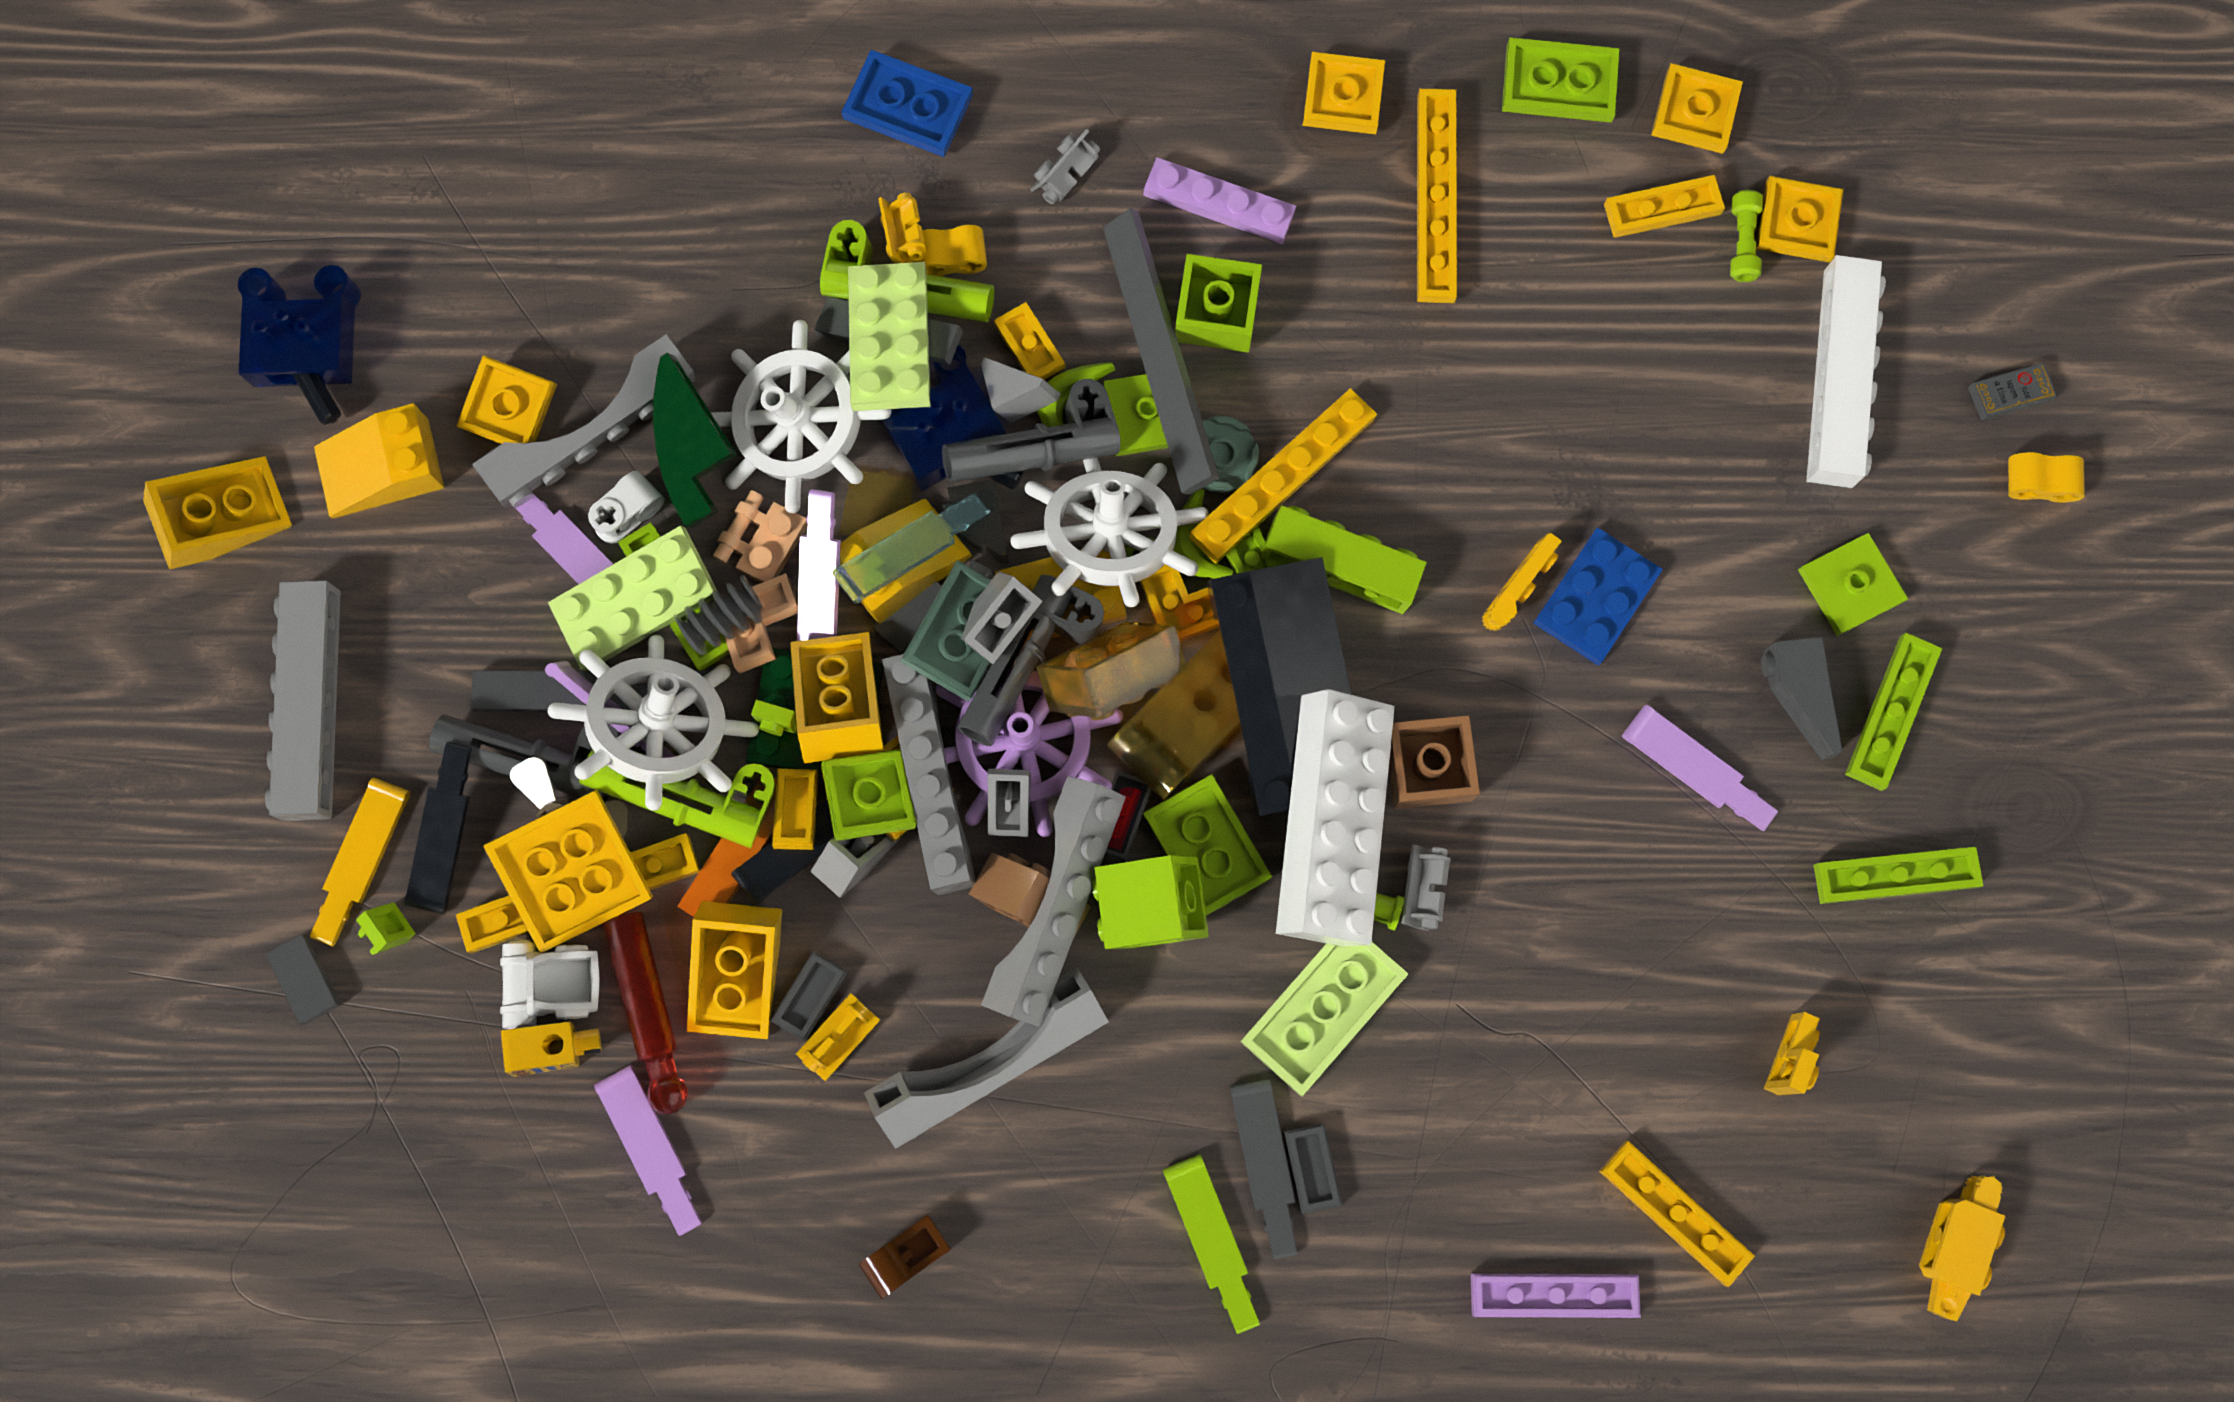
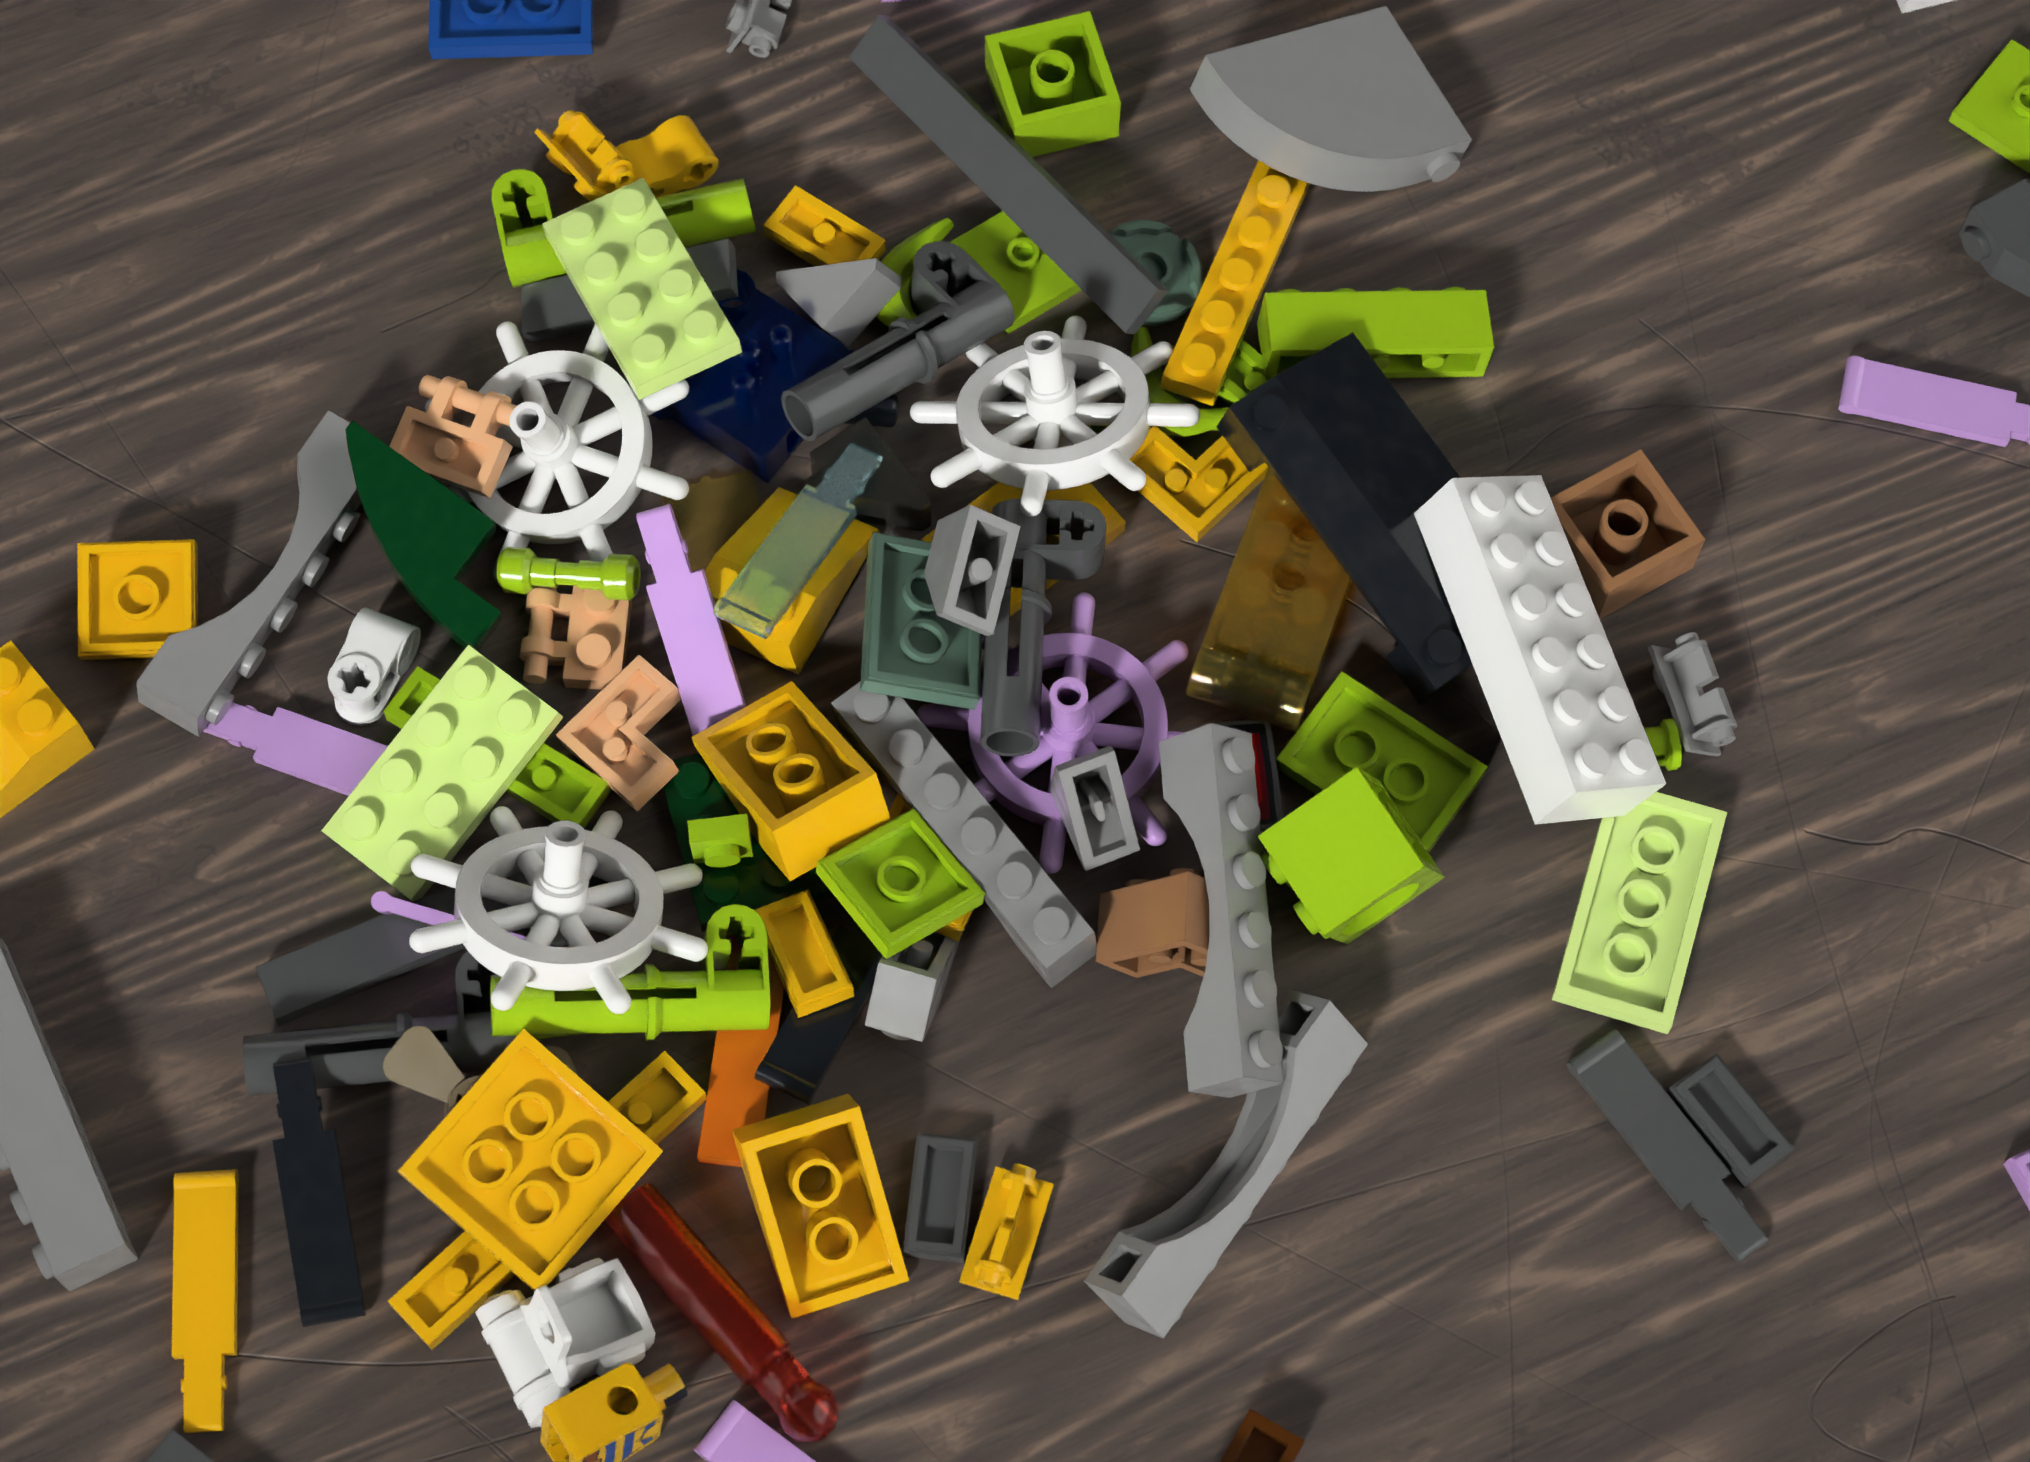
camera: 25 degrees left, 10 degrees down
lime tile [356,902,416,955] -> none
dark grey piece [674,575,764,655] -> none
dark grey tile [873,582,942,655] -> none
clear yellow brick [1036,621,1188,721] -> none
lime piece [1162,1154,1260,1335] -> none
yellow hinge [1482,533,1562,631] -> none
blue plate [1533,527,1663,666] -> none
none -> light nougat plate [389,375,517,499]
none -> lime piece [497,547,641,601]
none -> light grey brick [1190,6,1472,192]

